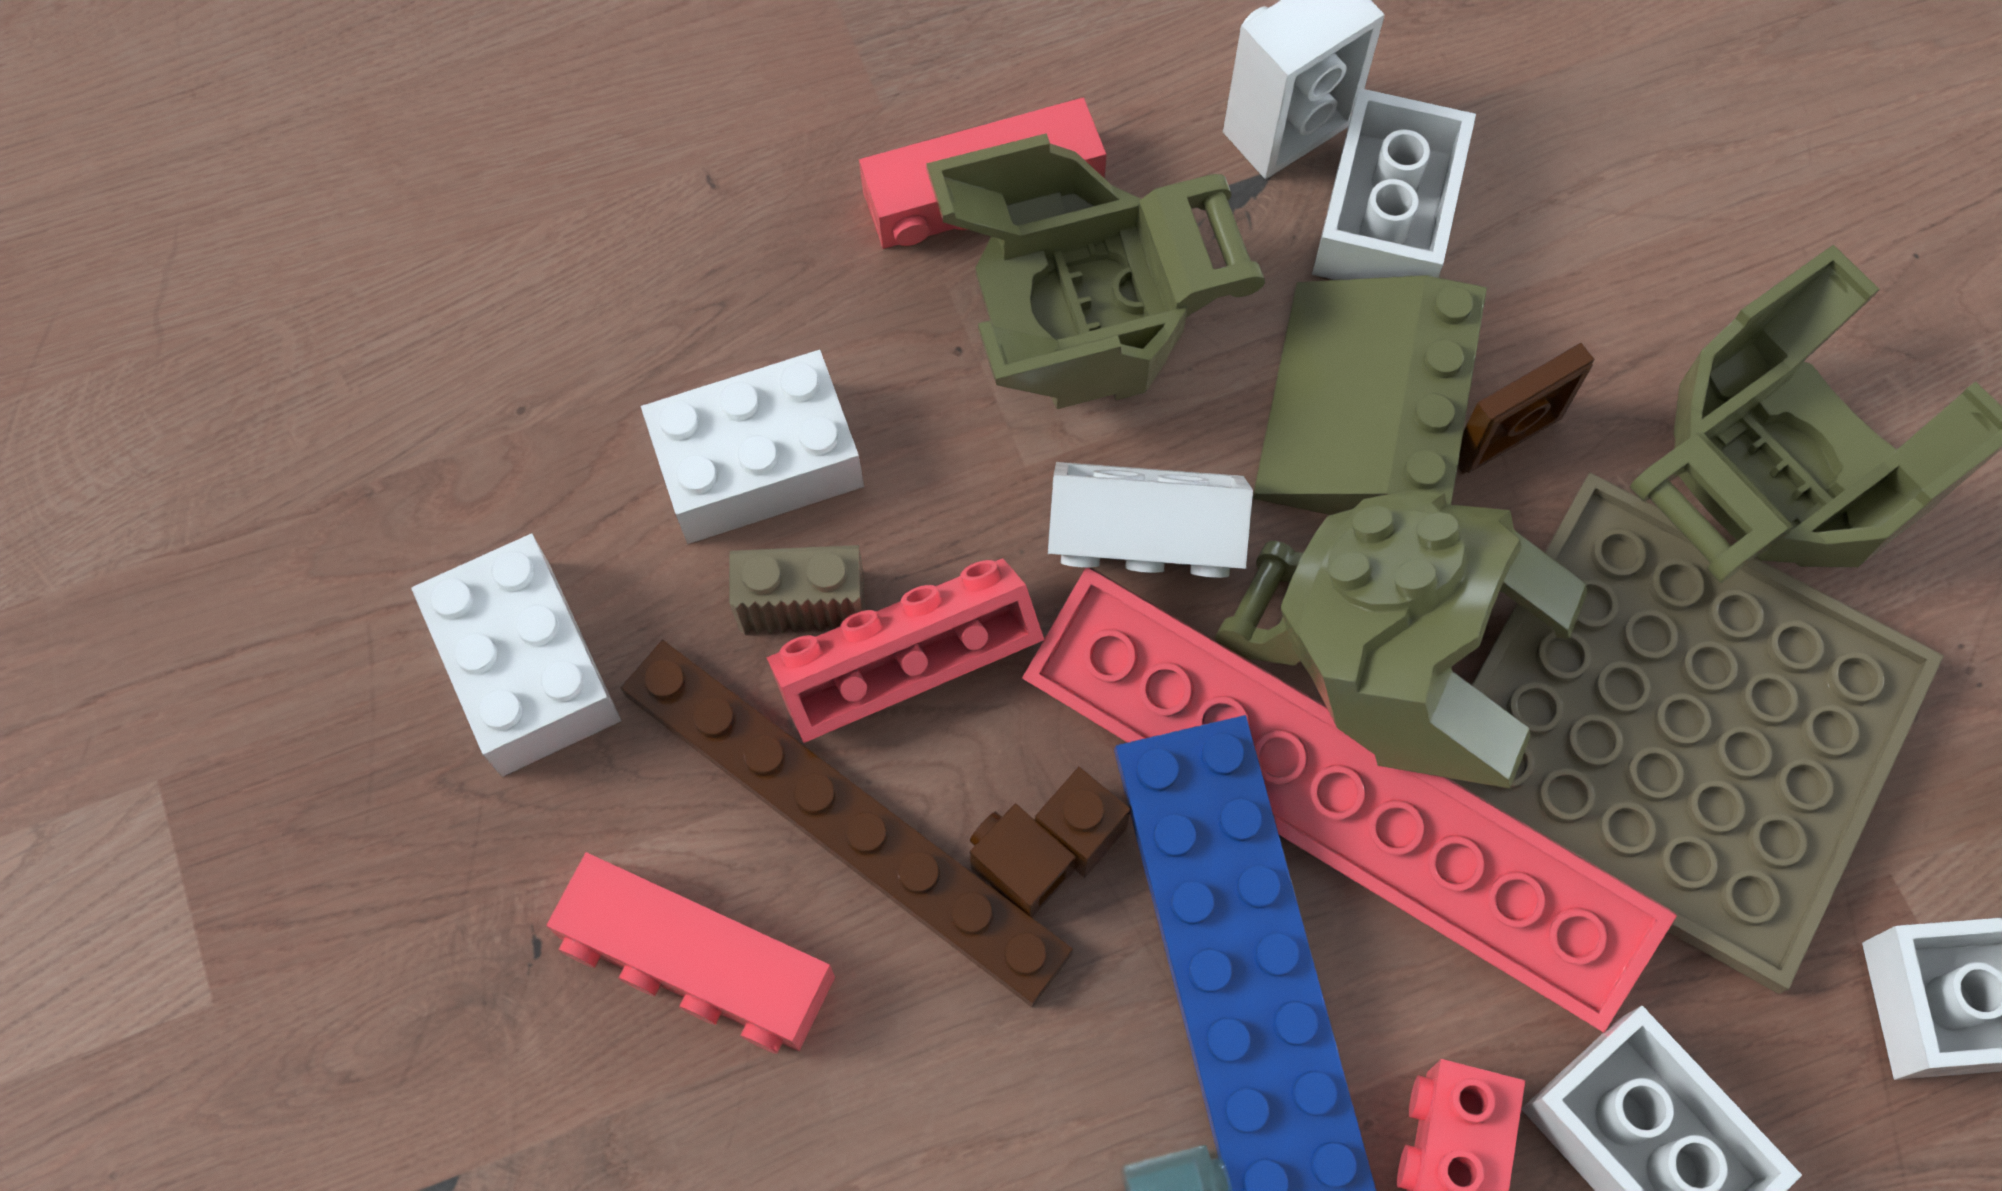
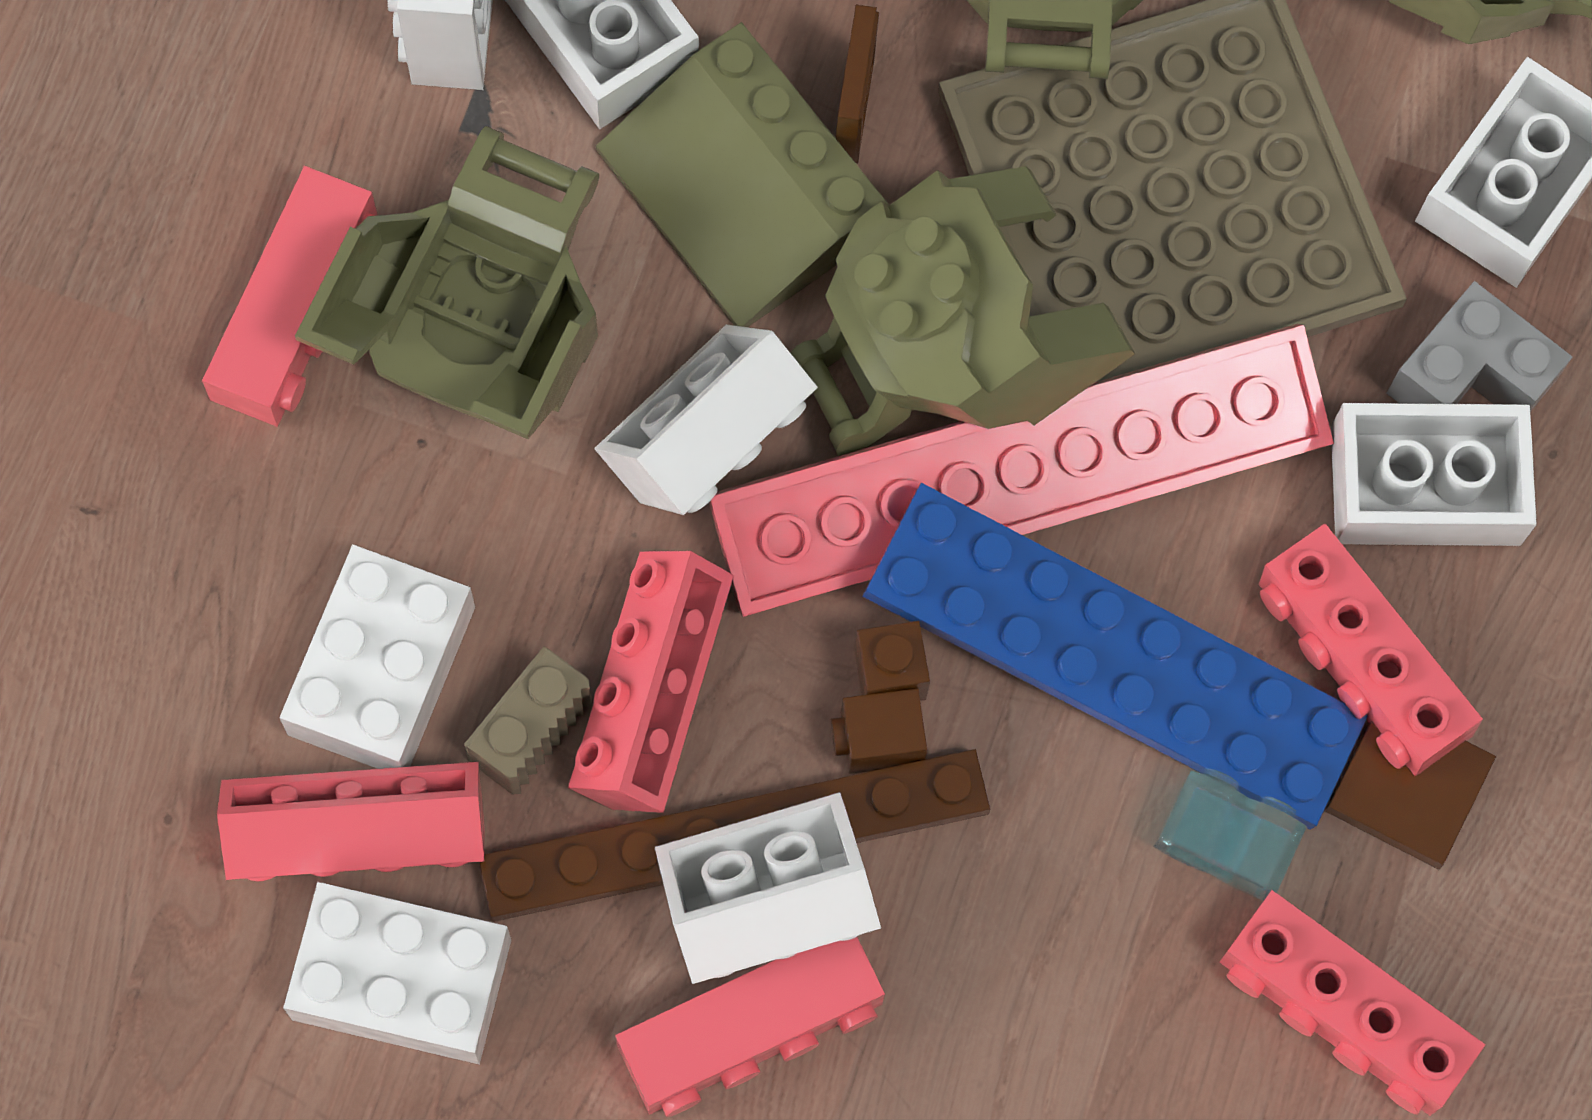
camera: 55 degrees left, 5 degrees up
none -> coral brick [217,762,485,881]
none -> white brick [655,793,881,984]
none -> light grey brick [1386,281,1573,412]

